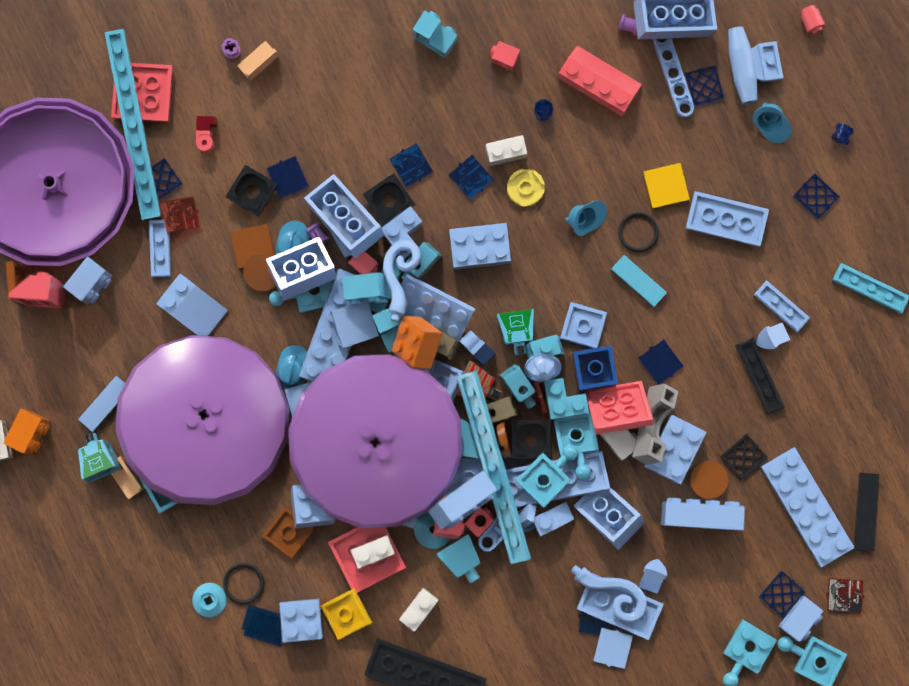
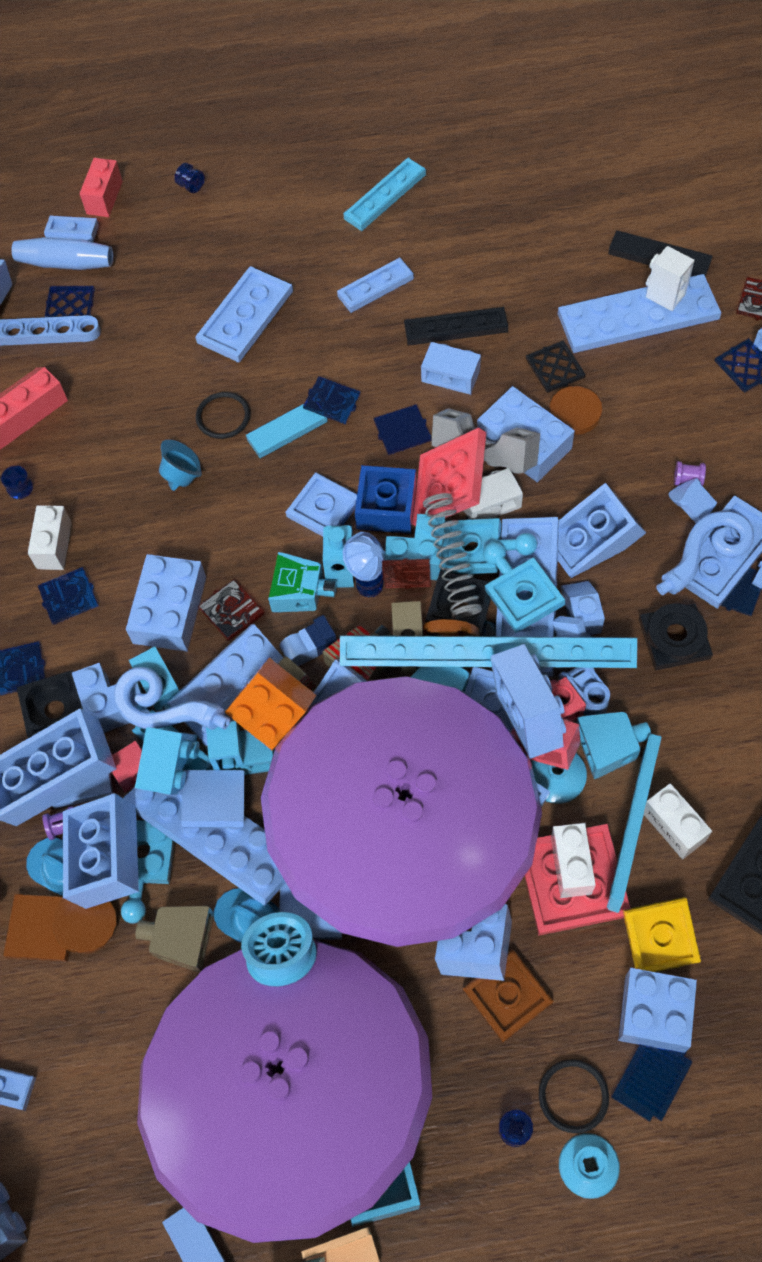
camera: 70 degrees left, 20 degrees down
light blue slope [156,274,228,336] -> none
medium azure torso [499,364,537,409] -> none
light yellow tile [507,169,545,207] -> none
yellow tile [643,163,690,209] -> none
light blue brick [661,498,745,530] -> none
dark azure piece [753,102,792,143] -> none
light blue tile [756,323,790,349] -> none
clear blue window [793,173,840,219] -> none
coral brick [801,5,825,35] -> none
none -> coral brick [80,158,123,217]
none -> dark tan torso [135,906,214,972]
none -> piece [198,579,264,642]
none -> medium azure wheel [241,912,317,986]
none -> clear blue piece [303,376,361,424]
none -> light blue brick [421,342,481,395]
none -> light grey piece [423,493,482,618]
none -> clear blue wheel [499,1110,533,1147]
none -> medium azure tile [607,734,661,913]
none -> black piece [639,603,713,671]
none -> white brick [646,246,694,311]
none -> medium lavender bush [674,461,706,486]

